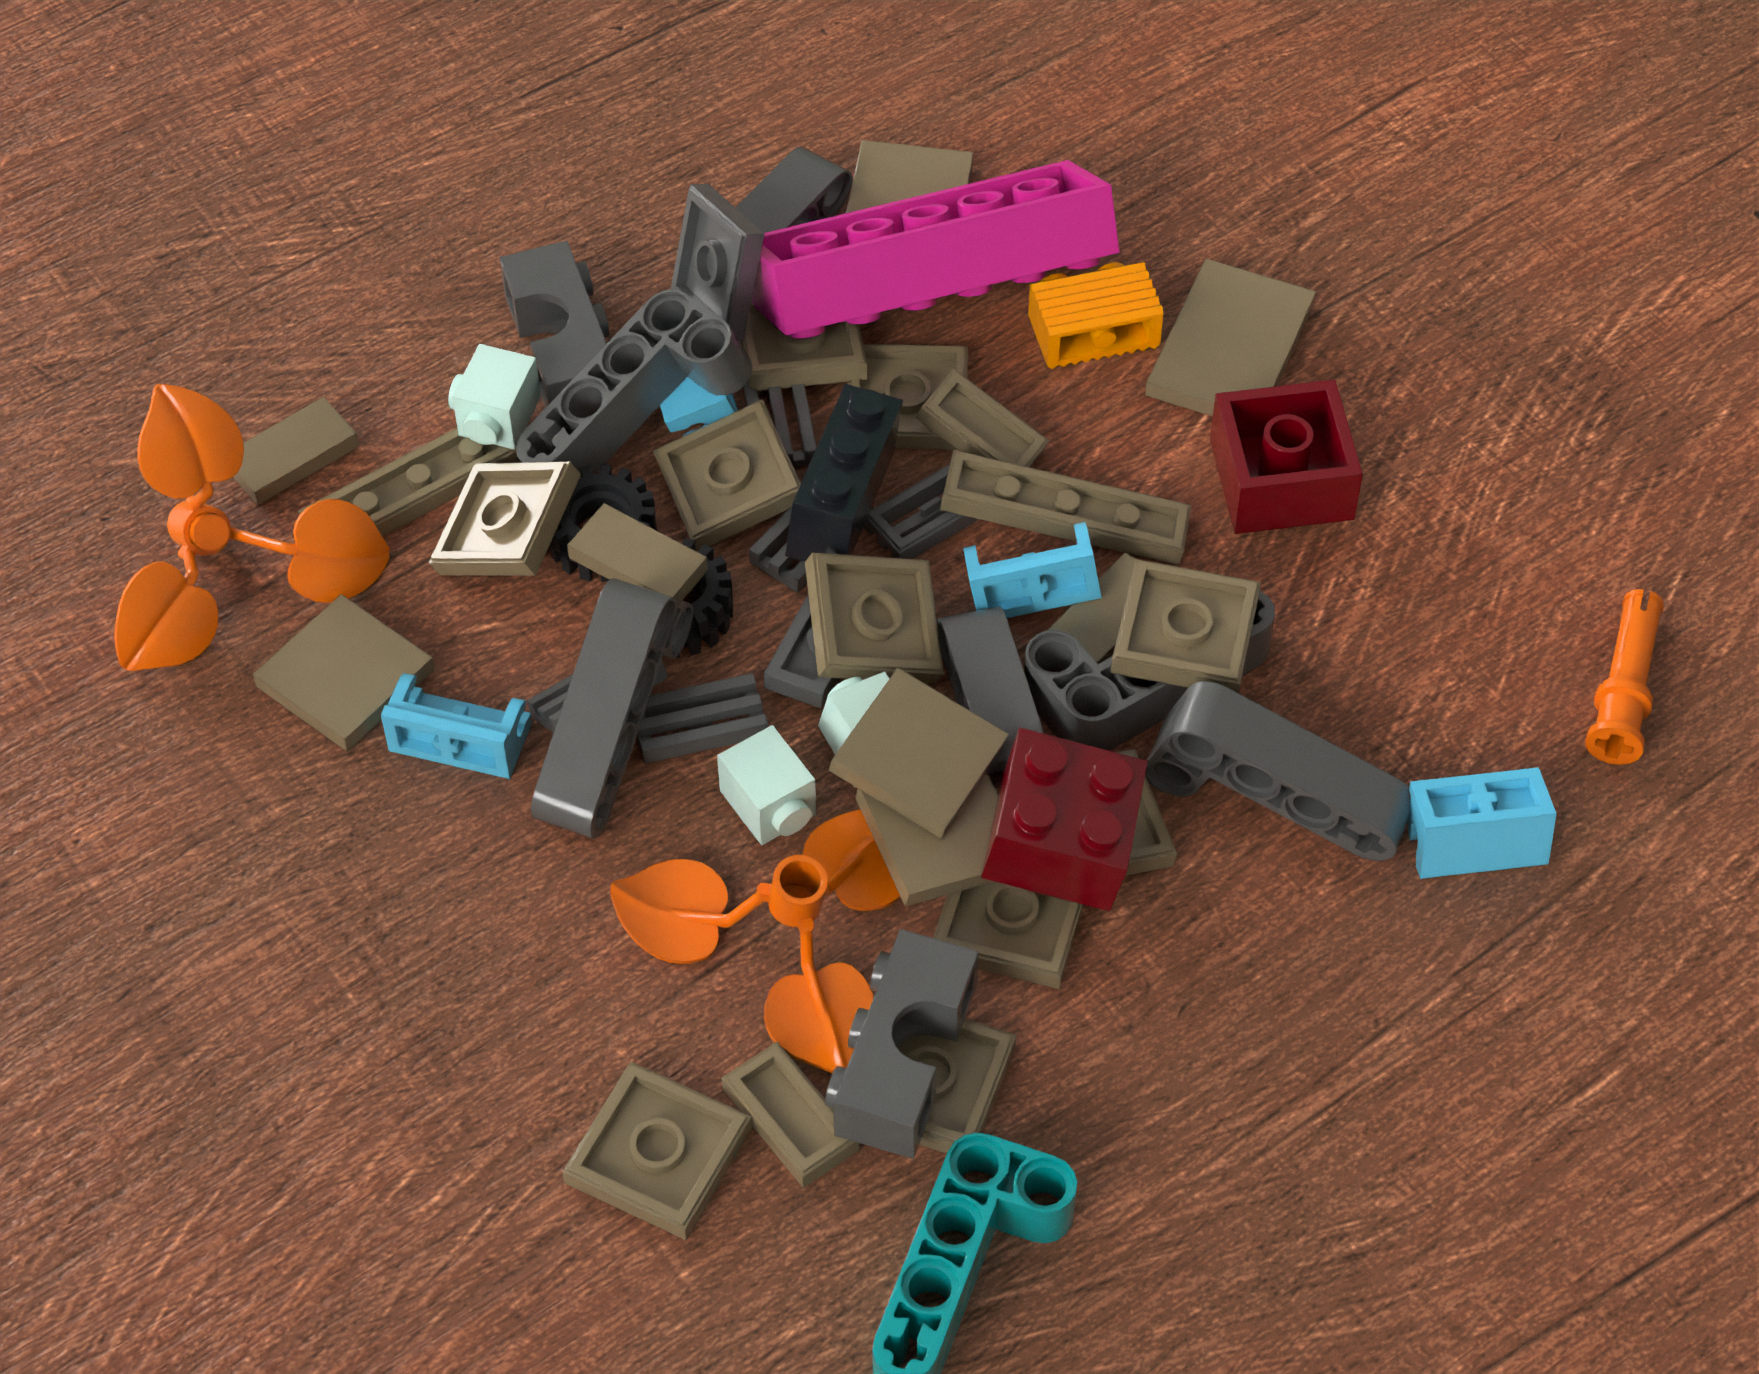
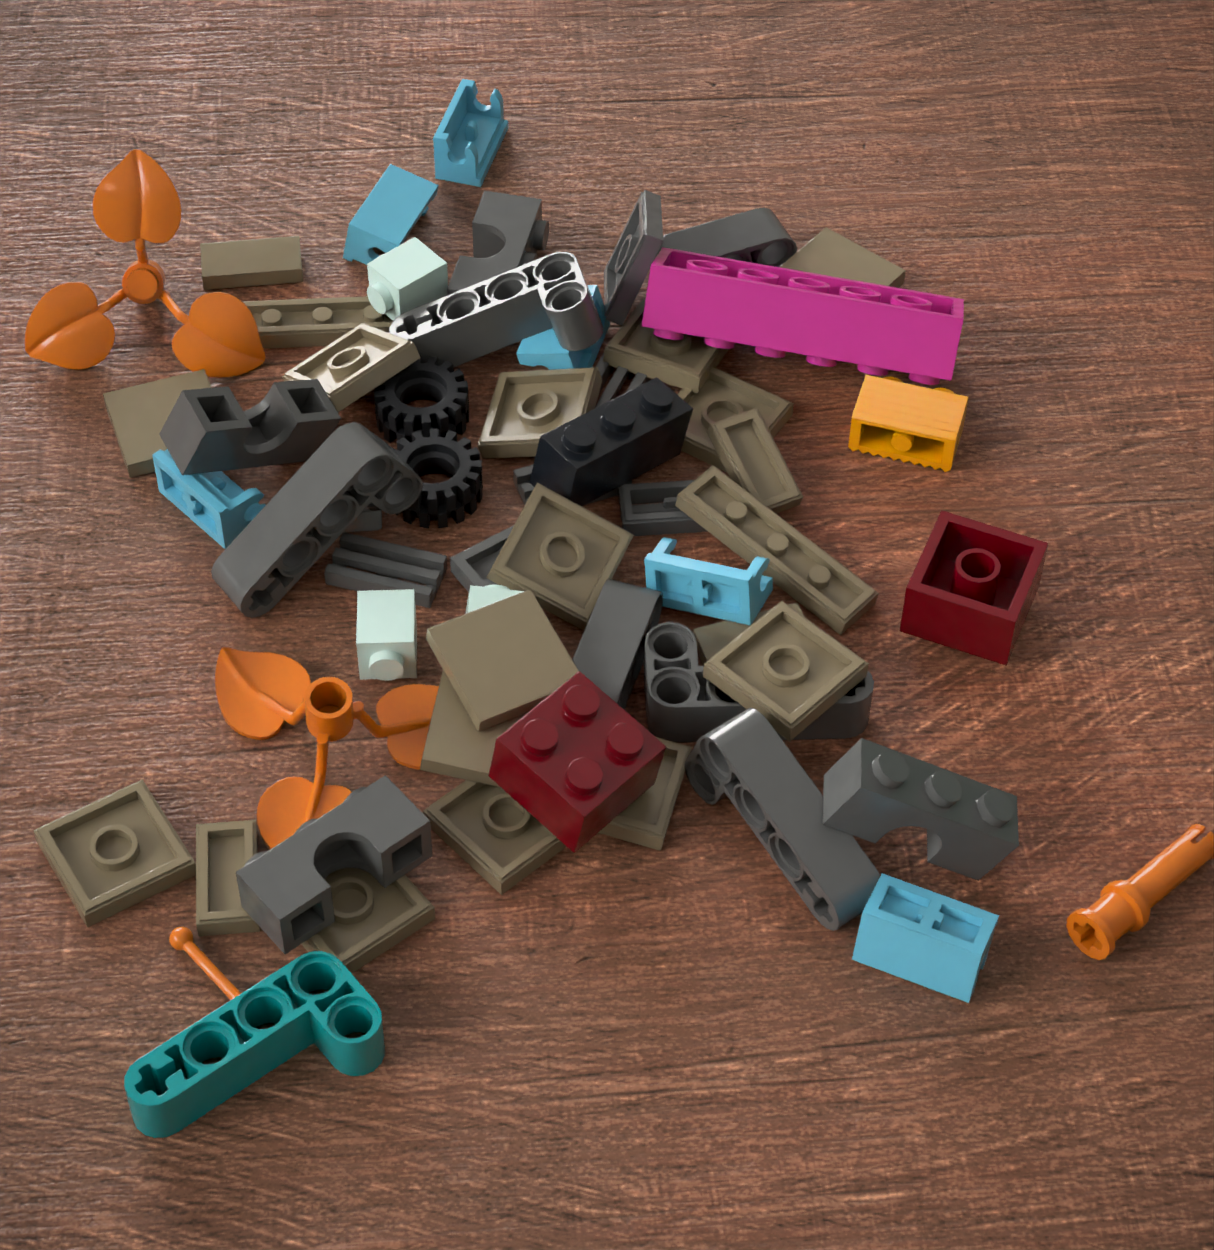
camera: 30 degrees right, 5 degrees down
dark tan tile [567,503,708,600] -> none
dark tan tile [1145,259,1316,416] -> none
none -> dark grey arch [159,379,341,475]
none -> orange hinge [169,927,241,1000]
none -> medium azure hinge [343,164,439,265]
none -> medium azure hinge [433,79,508,187]
none -> dark grey arch [823,738,1019,881]

